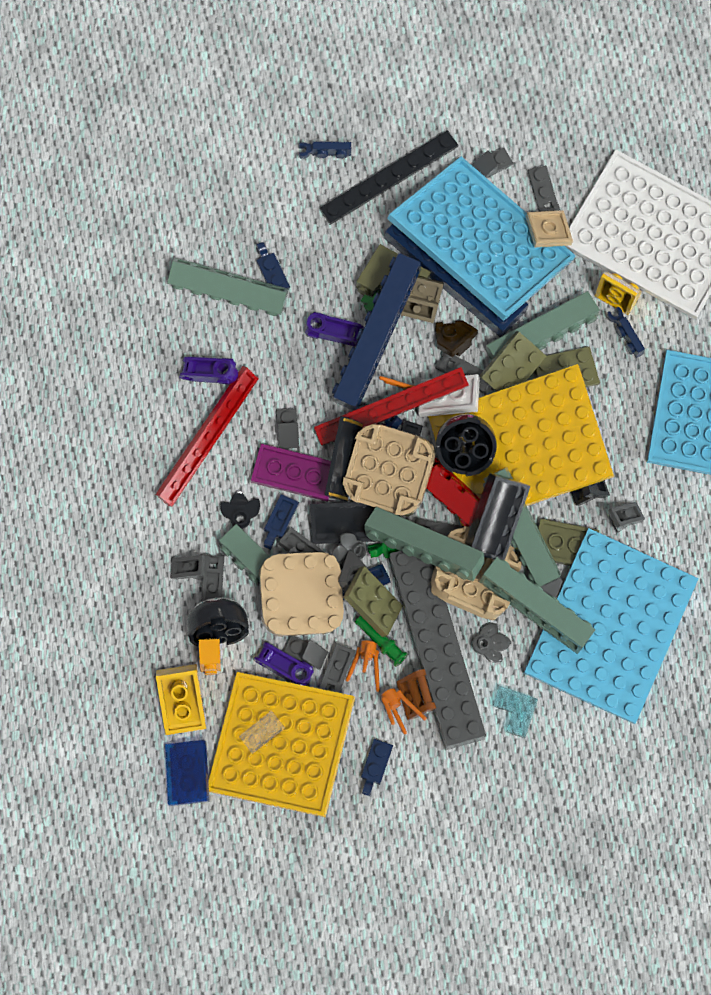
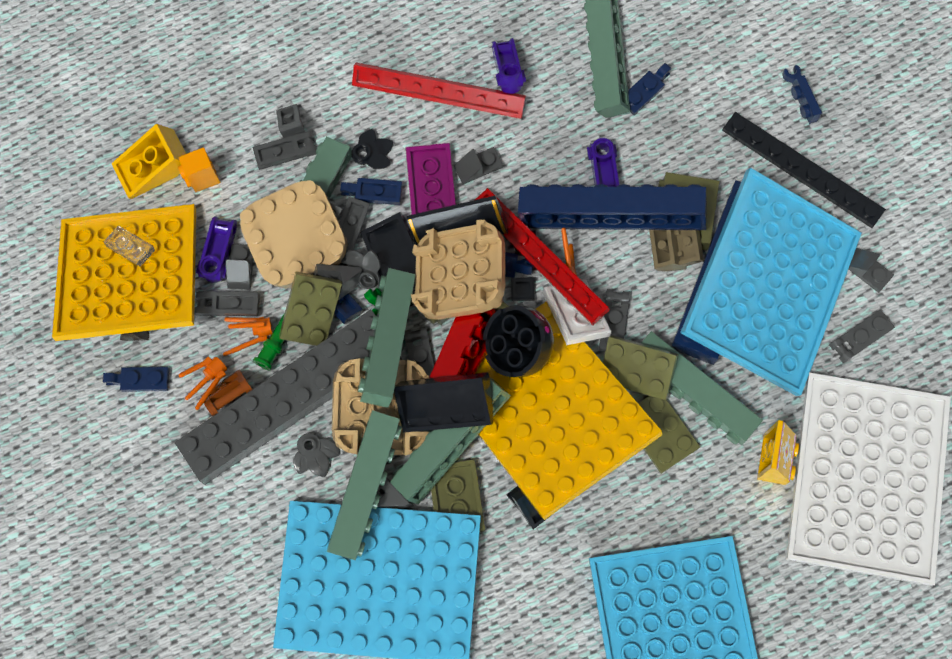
camera: 80 degrees right, 0 degrees up
clear blue tile [165,740,210,806] -> none
black cylinder [187,598,249,647] -> none
dark brown plate [435,320,478,357] -> none
clear light blue plate [493,686,538,738] -> none
tan plate [526,210,573,247] -> none
dark blue plate [607,307,645,358] -> none
dark grey slope [608,502,645,533] -> none

